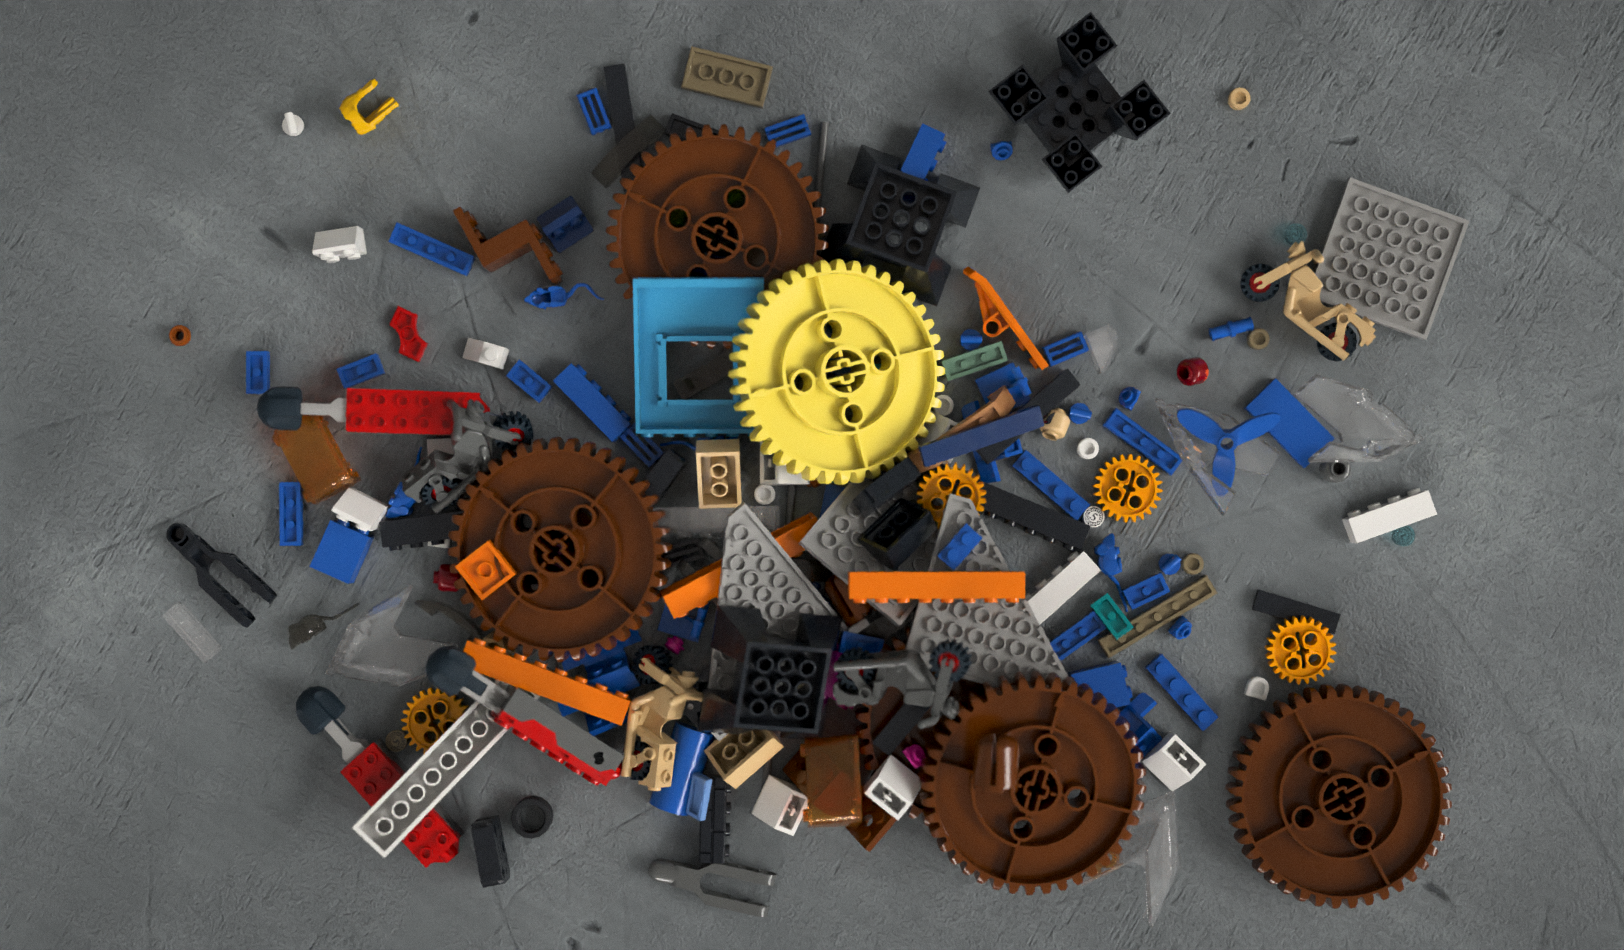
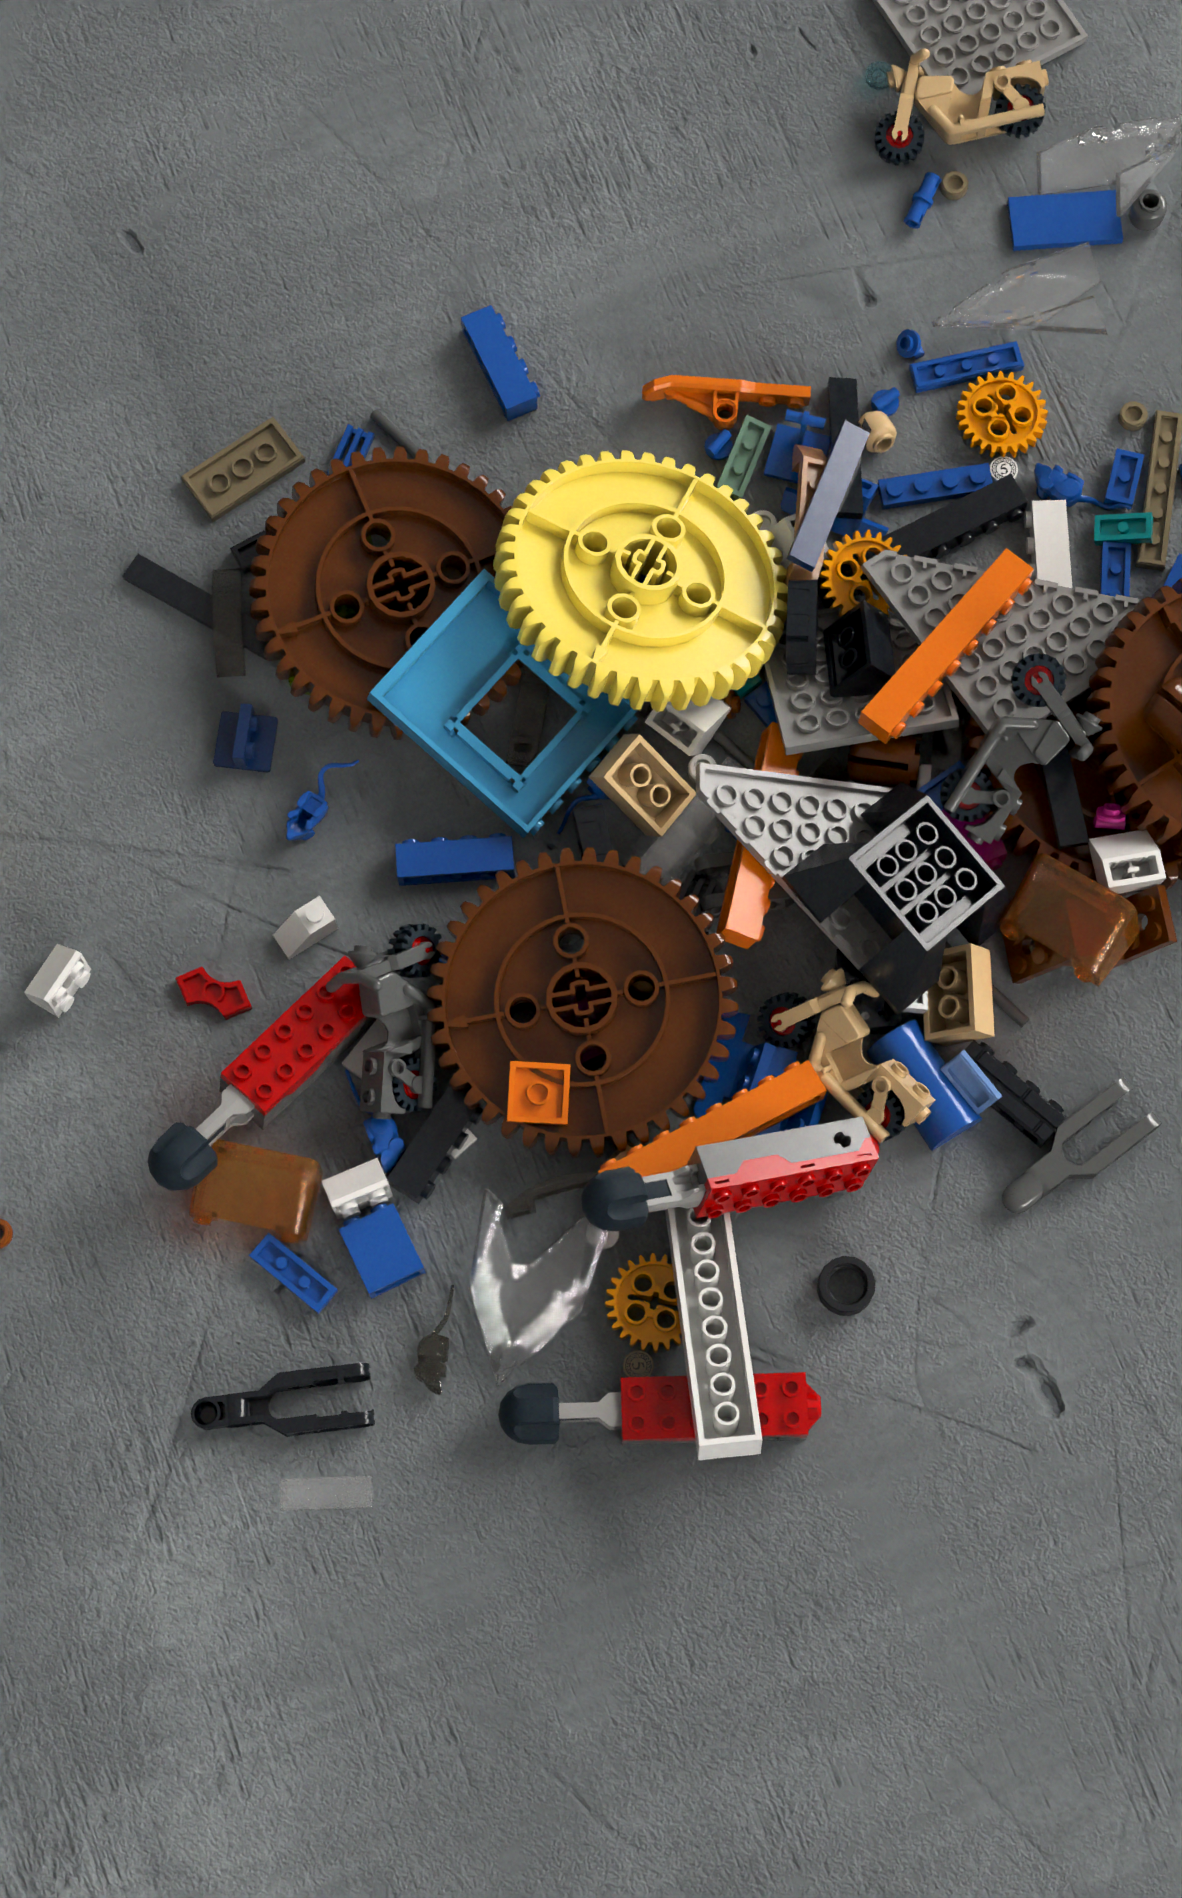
camera: 50 degrees left, 15 degrees down
blue plate [246,351,270,394] -> none
blue plate [337,353,386,389] -> none
blue plate [388,223,476,276] -> none
dark red head [433,564,461,592] -> none
reddish brown bracket [453,207,563,285] -> none
black axle [471,815,510,888] -> none
blue plate [506,359,553,403] -> none
blue tile [577,88,612,135] -> none
blue tile [620,422,664,467] -> none
blue plate [657,602,710,643] -> none
dark pink plate [665,636,684,655] -> none
white slope [751,775,810,836] -> none
black slope [821,144,980,307] -> none
blue plate [937,523,982,571] -> none
black slope [988,12,1171,193] -> none
blue plate [990,141,1013,160] -> none
blue tile [1042,331,1089,367] -> none
white tile [1077,438,1099,459] -> none
clear slope [1083,324,1118,375] -> none
blue plate [1158,554,1182,575] -> none
dark red head [1177,357,1209,386] -> none
blue piece [1177,408,1281,496] -> none
tan tile [1228,88,1250,110] -> none

